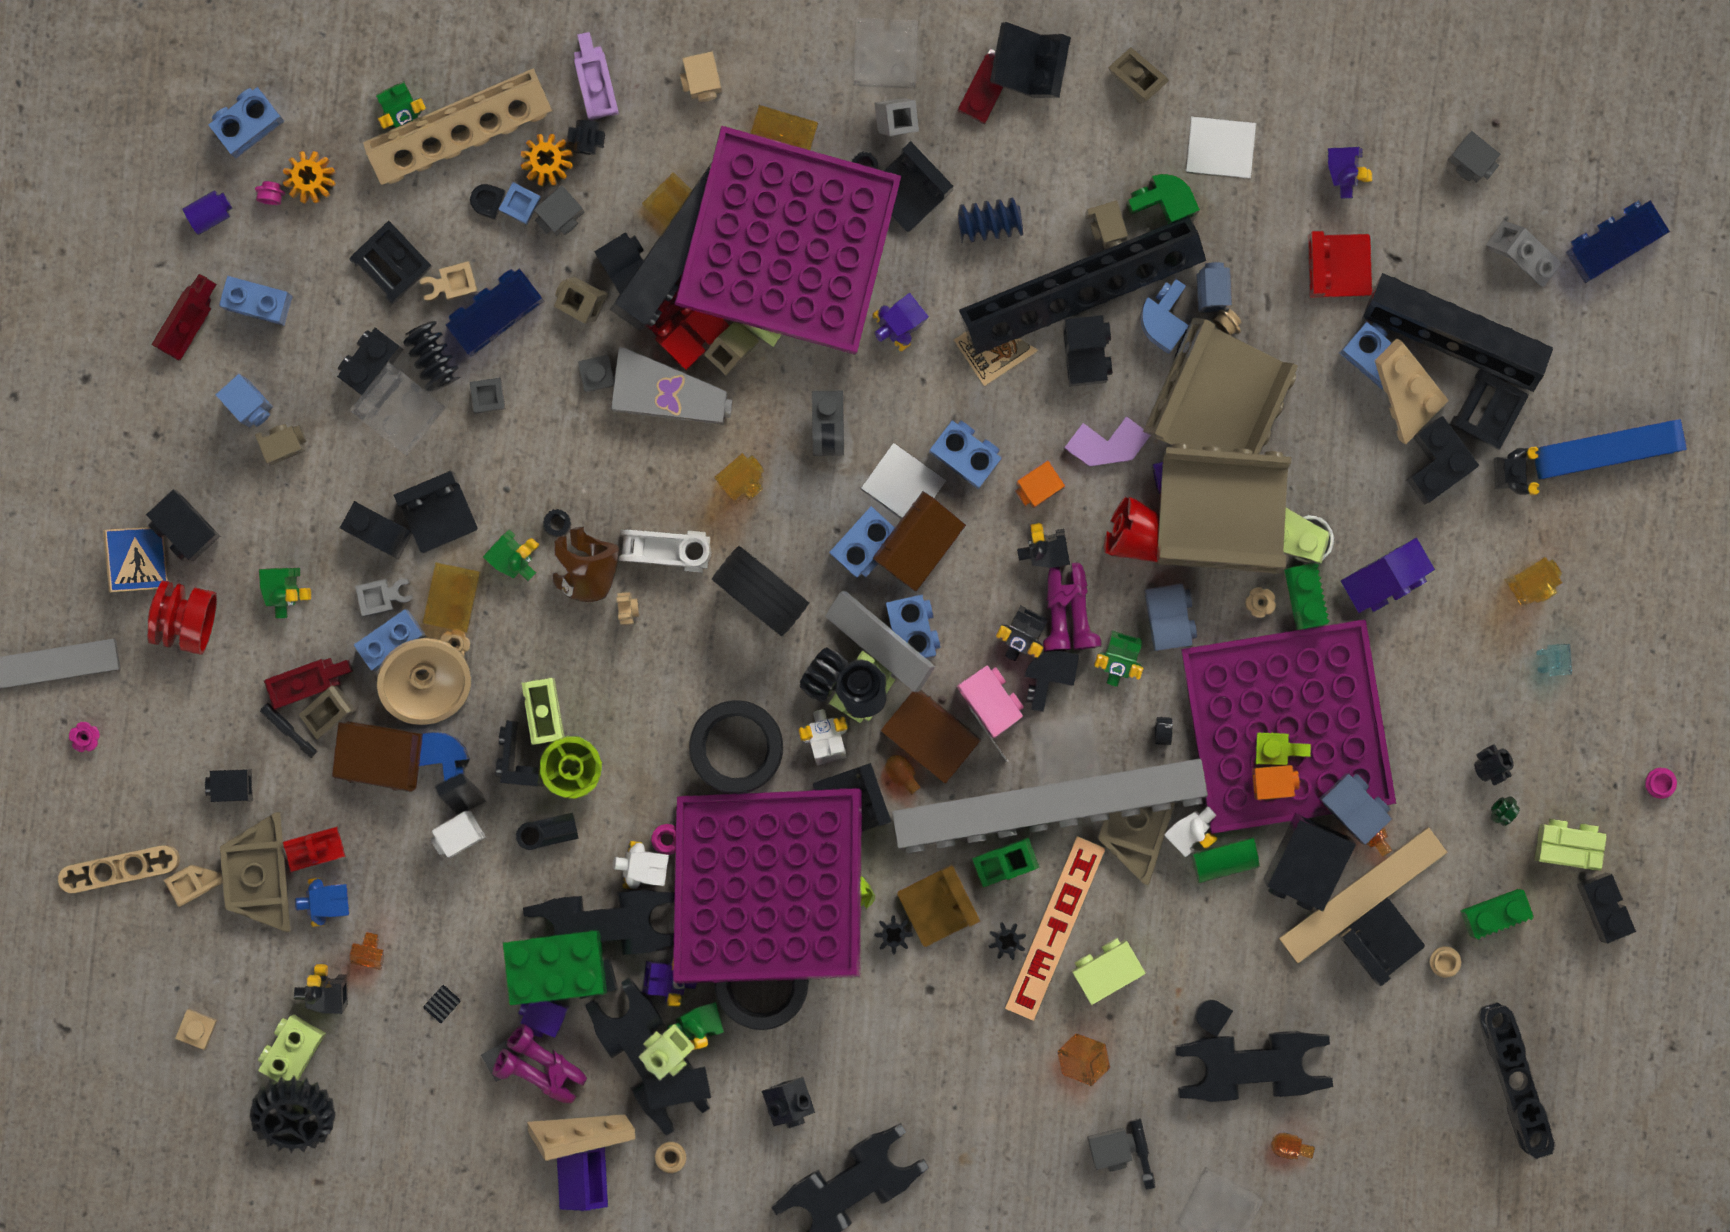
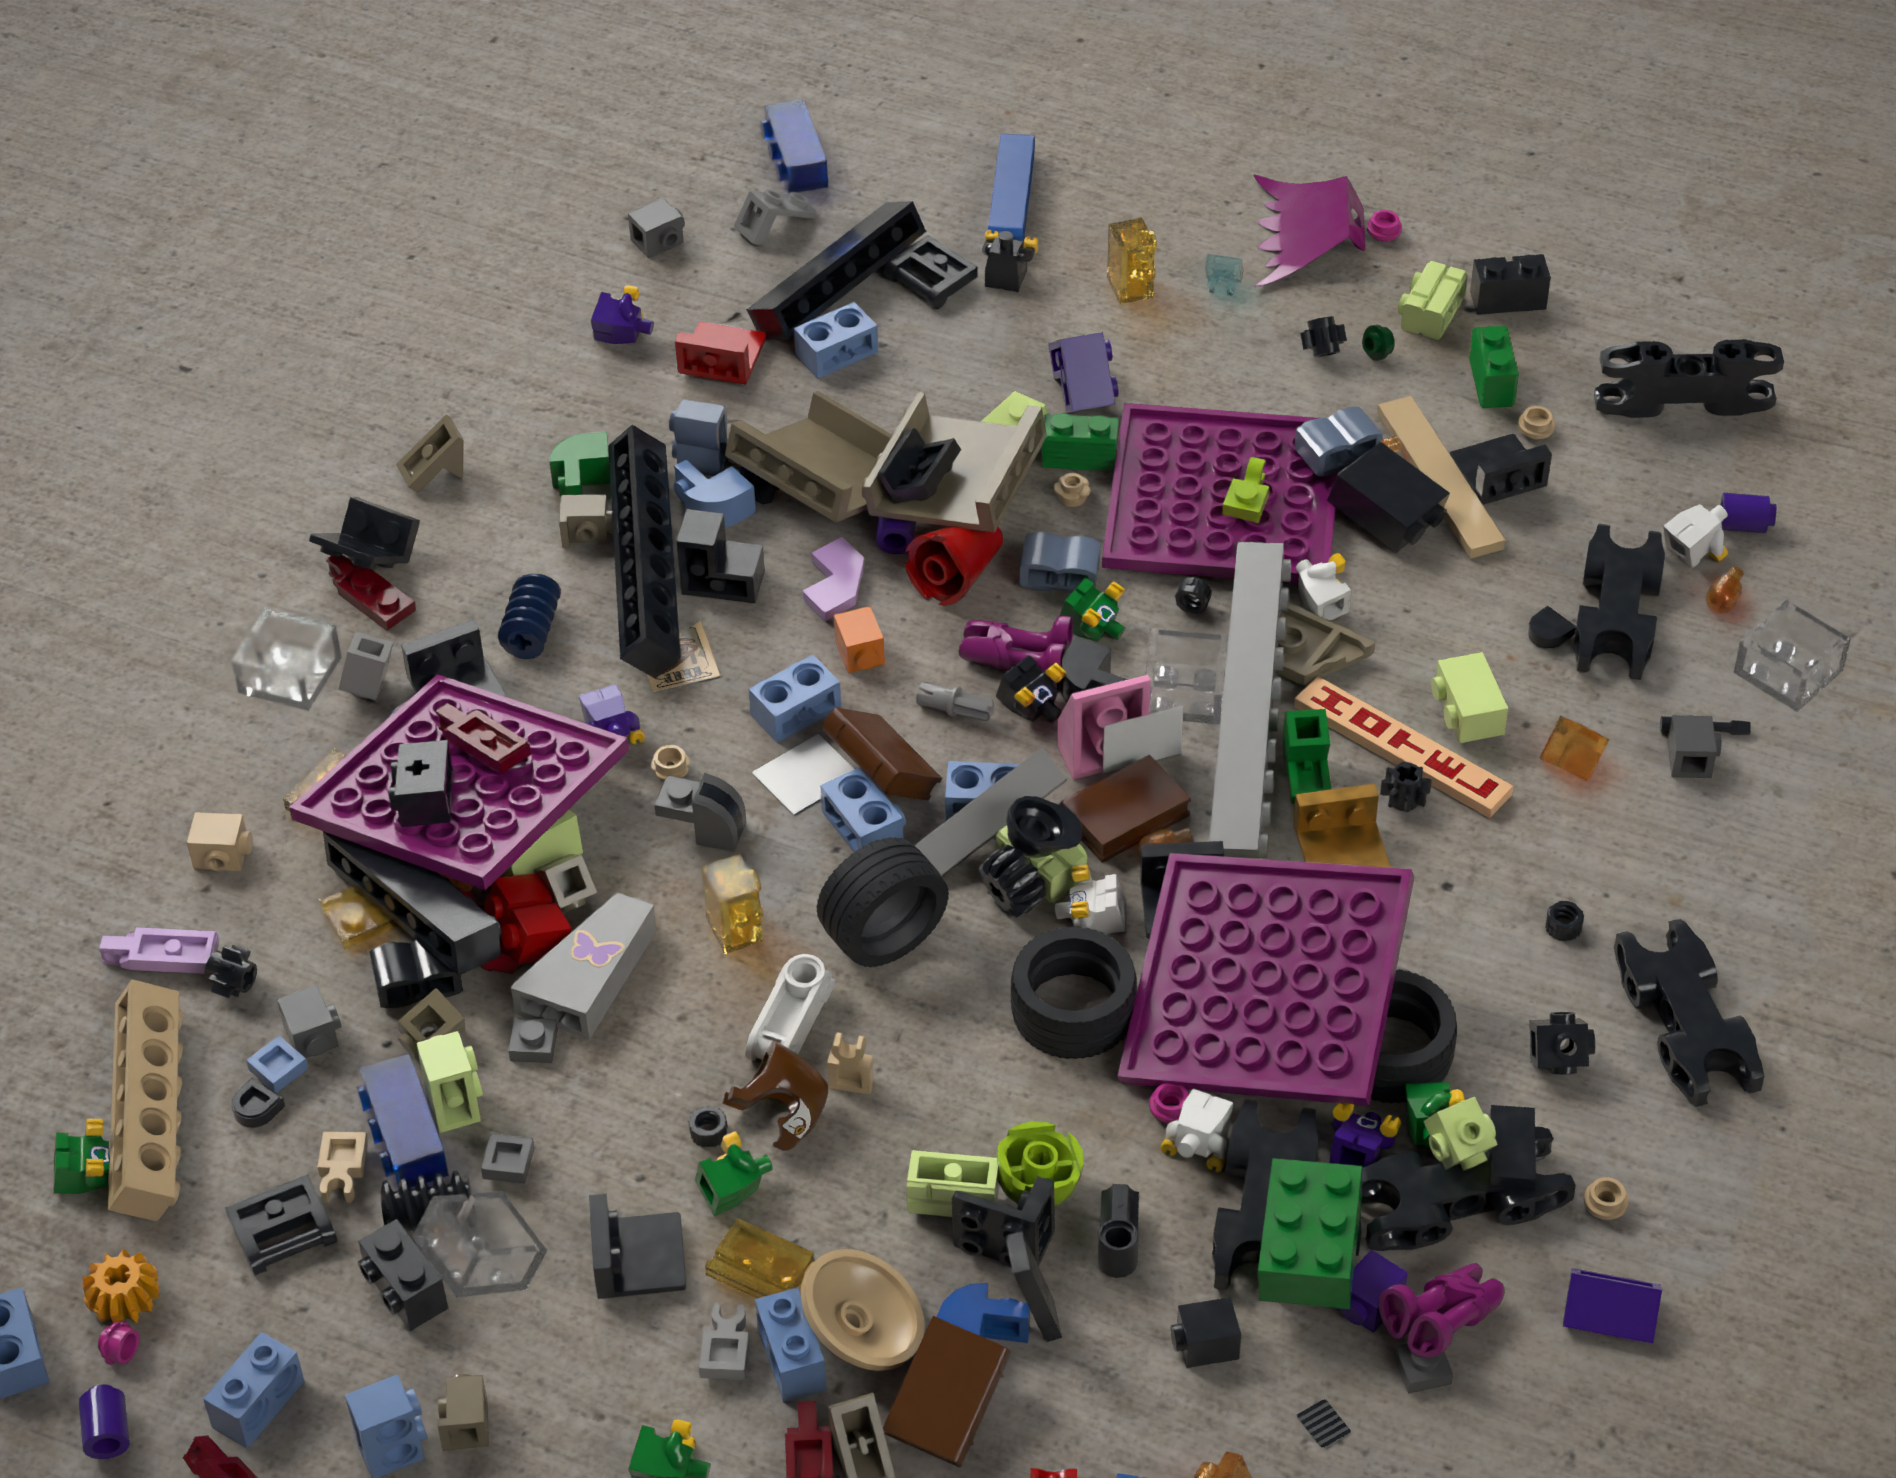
camera: 70 degrees left, 40 degrees down
black brick [340,501,412,559] -> none
white piece [431,811,486,858] -> none
light orange gear [520,134,573,186] -> none
tan wing [527,1115,636,1161] -> none
black piece [1017,523,1070,568] -> none
white sticker [1186,117,1256,178] -> none
green brick [1191,837,1260,883] -> none
orange brick [1252,765,1300,800] -> none
tan wing [1375,339,1449,445] -> none
black brick [1406,416,1480,505] -> none
none -> black brick [389,740,454,827]
none -> yellowish green brick [416,1031,483,1133]
none -> dark red hinge [436,703,531,774]
none -> tan plate [651,745,690,781]
none -> black bracket [878,428,962,504]
none -> light grey axle [916,681,994,721]
none -> black brick [1170,1297,1241,1368]
none -> magenta piece [1253,174,1366,287]
none -> black axle [1545,901,1584,941]
none -> white piece [1663,504,1728,568]
none -> dark purple brick [1720,493,1777,533]

